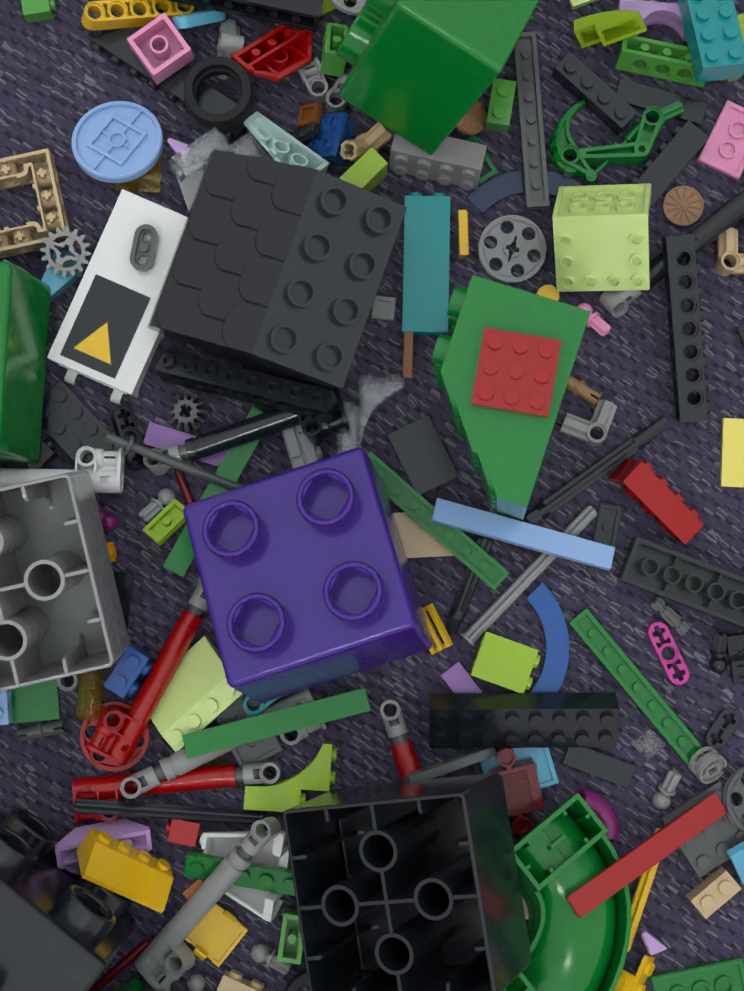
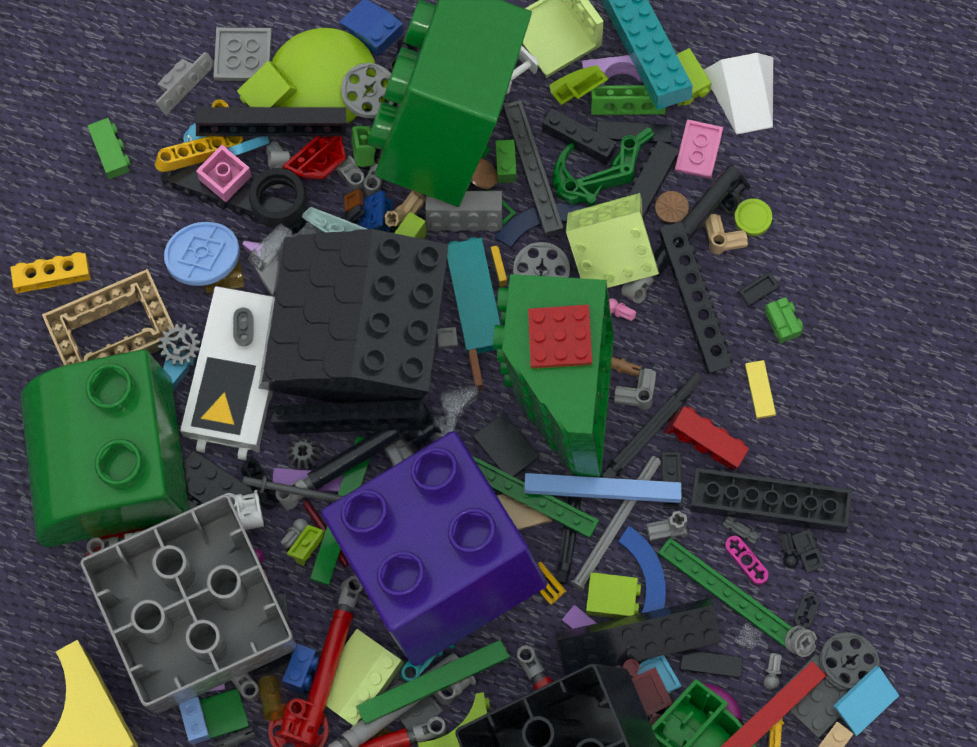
camera: 10 degrees left, 15 degrees down
none -> light grey piece [646,511,688,541]

